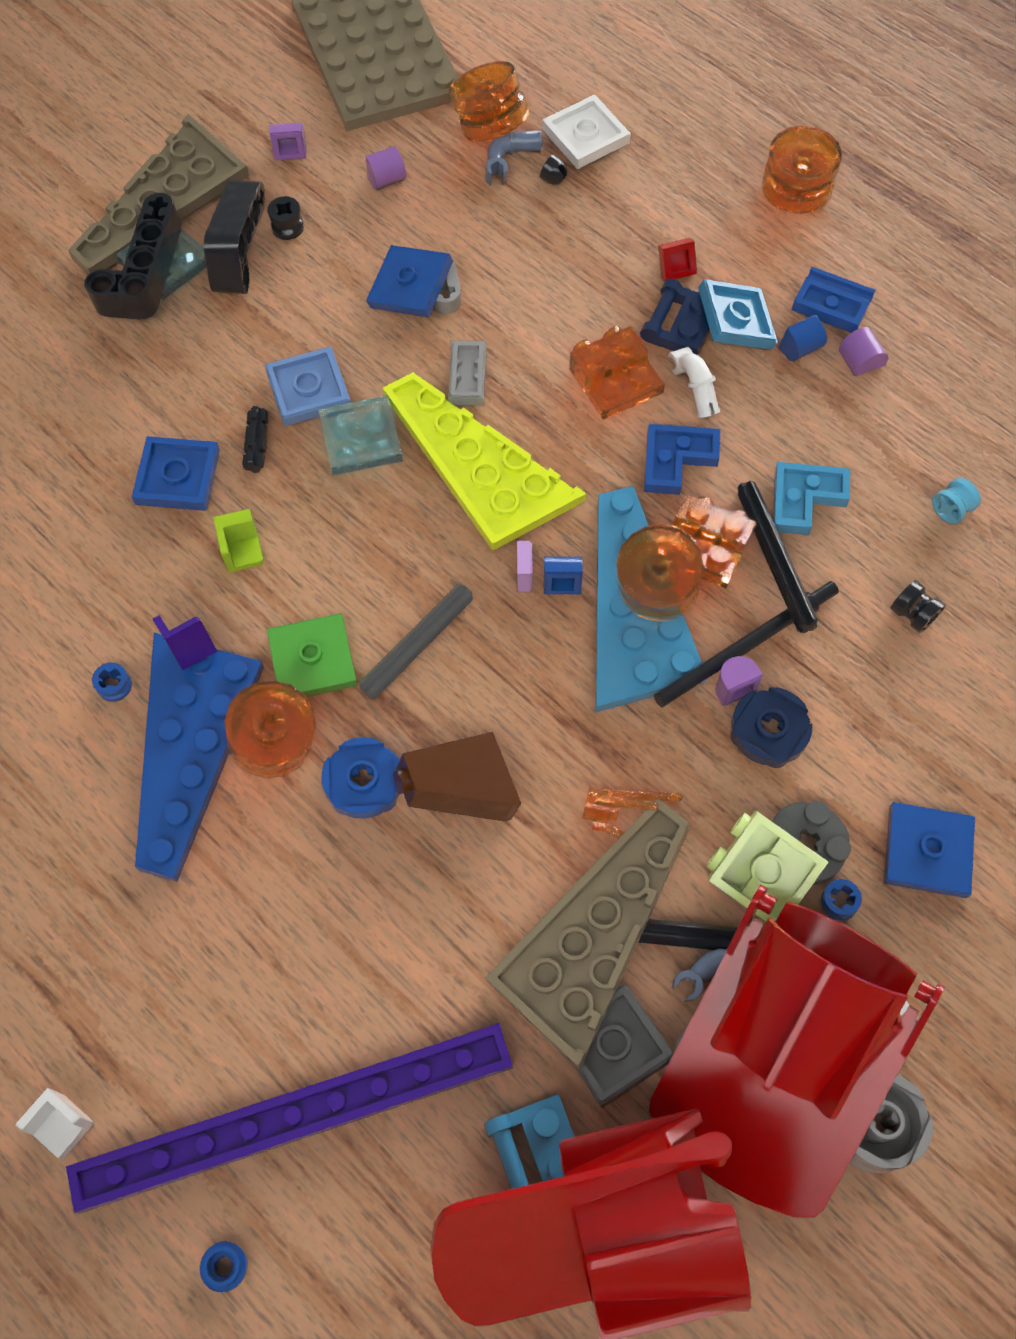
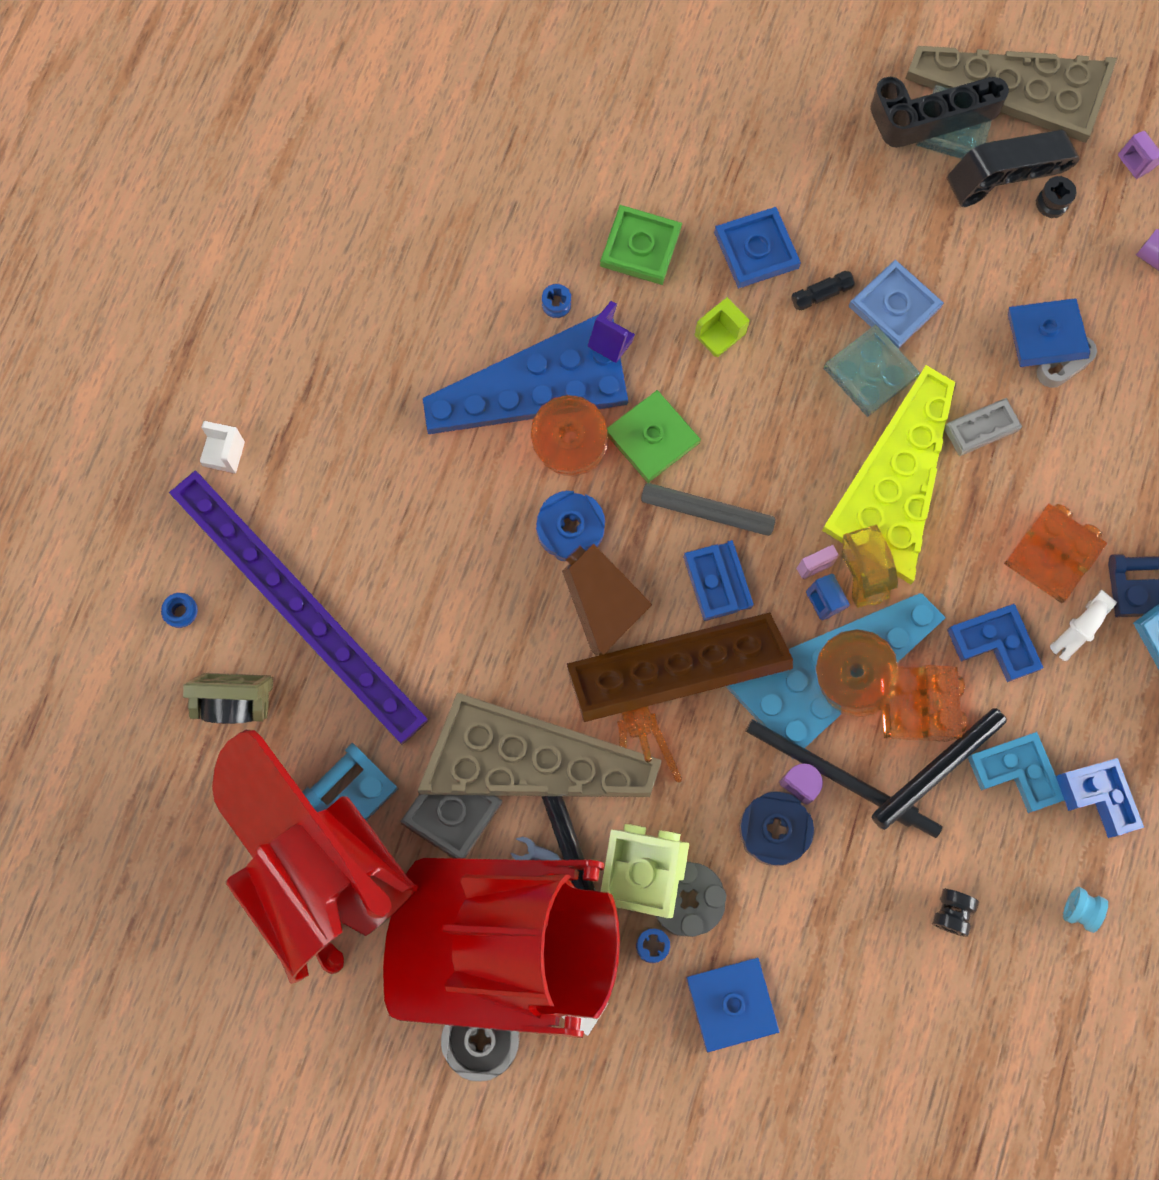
camera: 60 degrees right, 10 degrees up
none -> olive piece [183,673,273,724]
none -> reddish brown plate [567,612,793,722]
none -> bright green plate [600,205,682,285]
none -> blue plate [683,540,754,621]
none -> clear yellow brick [842,524,898,608]
none -> plate [1056,758,1144,838]

